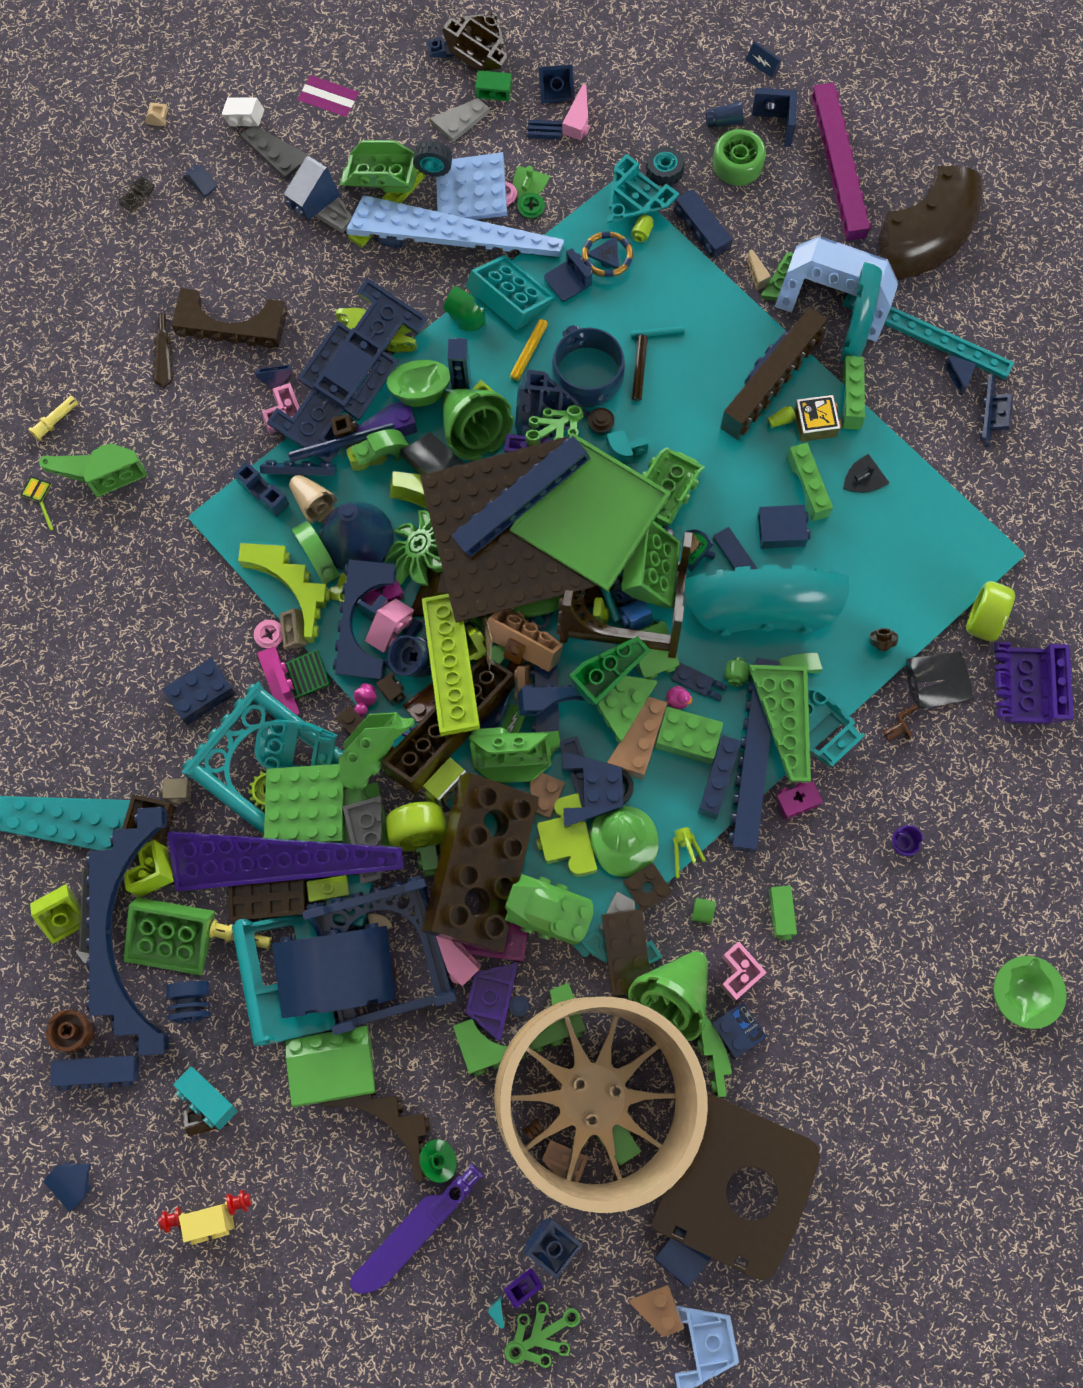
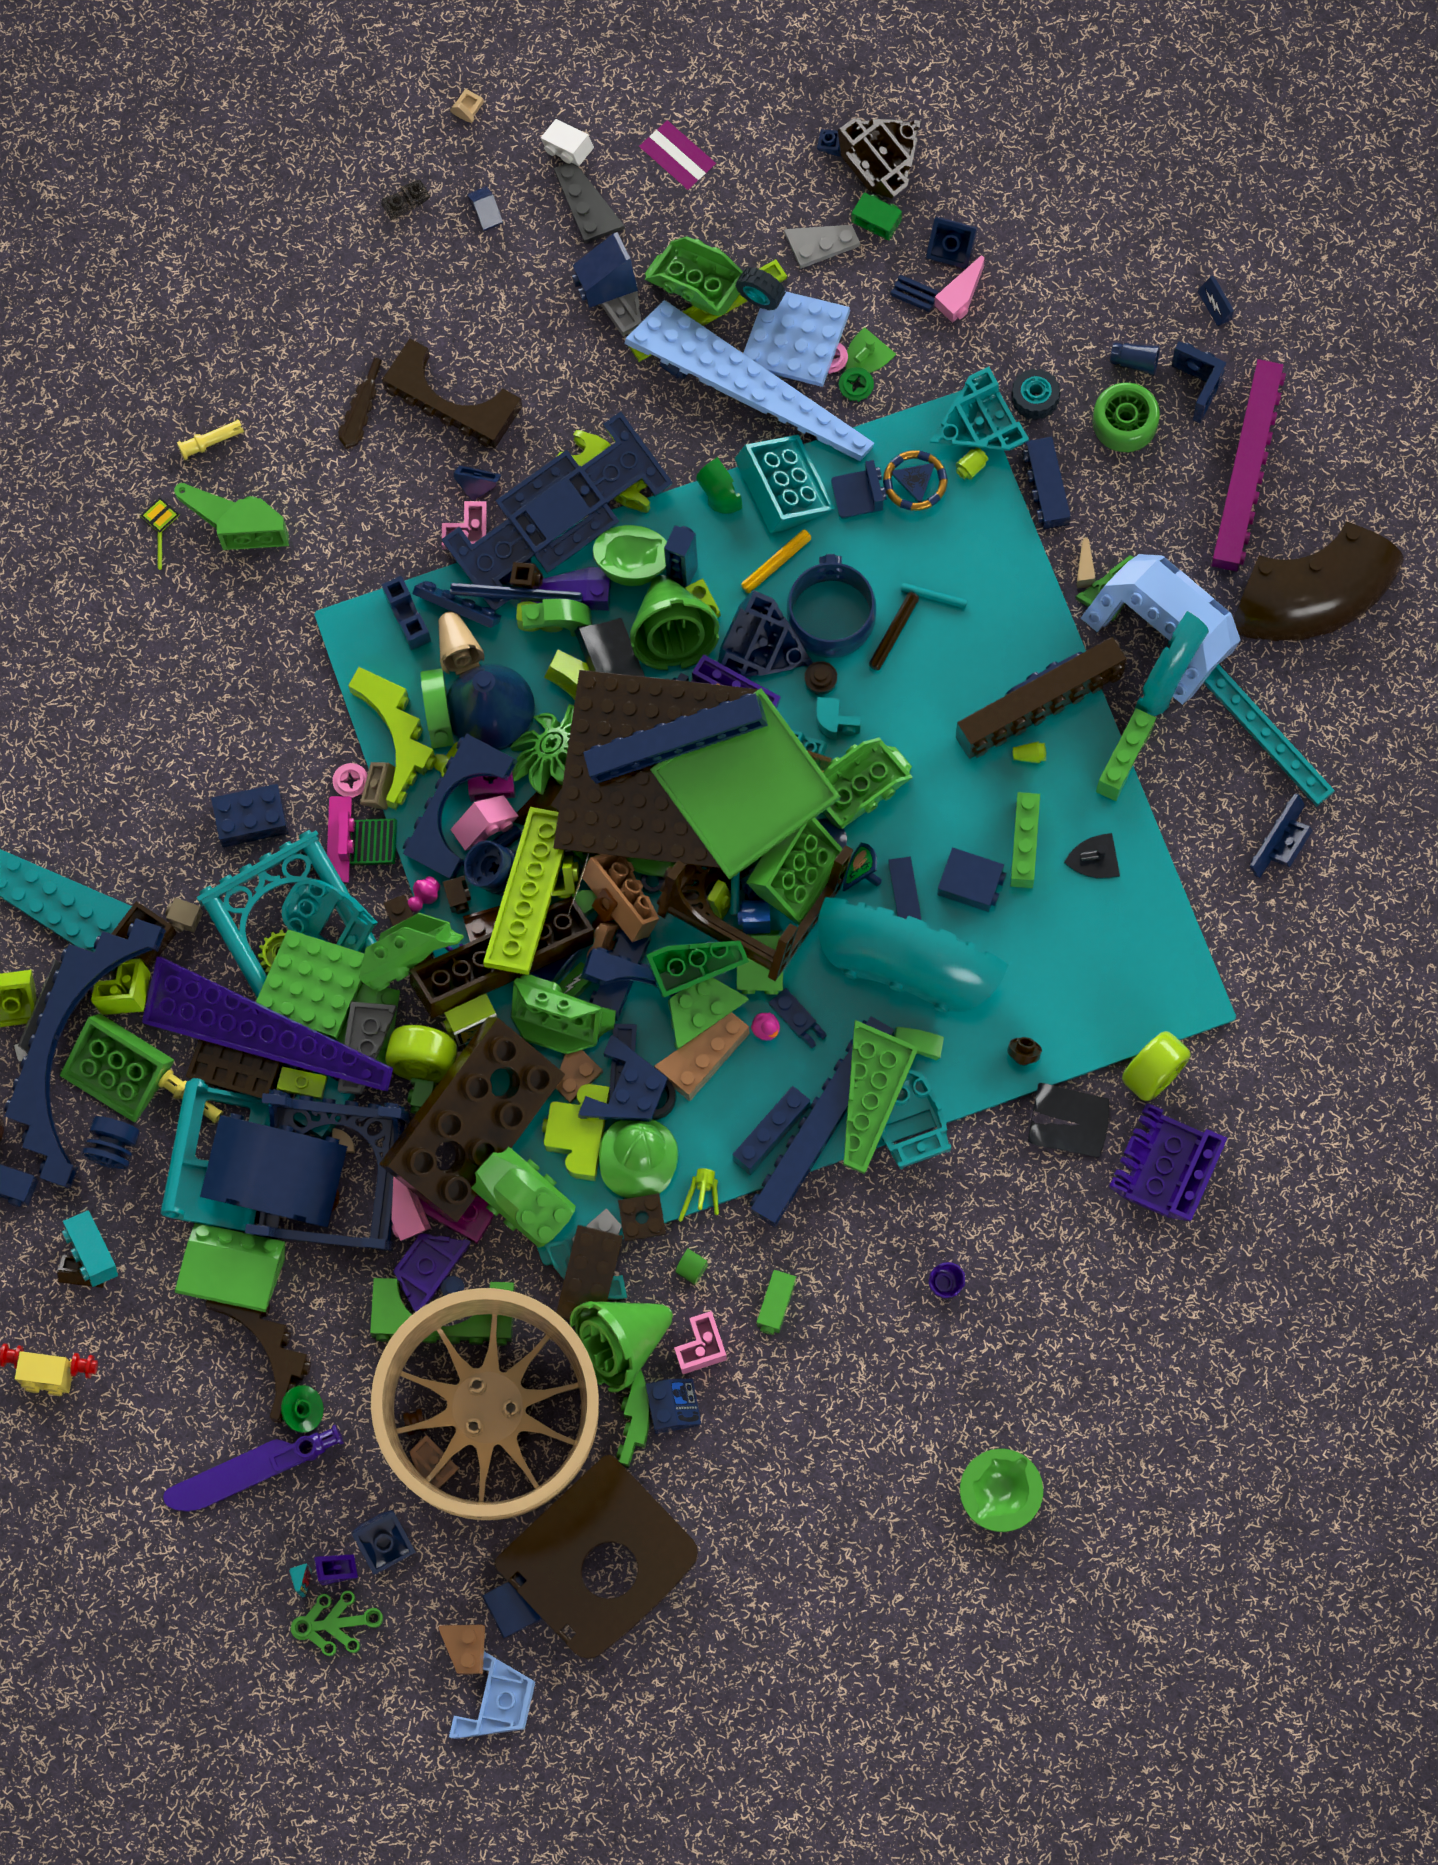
camera: 25 degrees right, 0 degrees up
dark blue panel [357,595,388,622] -> none
bright green plant [526,405,583,446] -> none
bright green brick [596,1125,641,1166] -> none
bright green brick [655,707,724,764] -> none
bright green head [724,657,750,687] -> none
magenta brick [775,781,823,821] -> none
piece [794,395,841,442] -> none
reddish brown bracket [882,704,918,742] -> none
dark blue slope [944,355,976,395] -> none

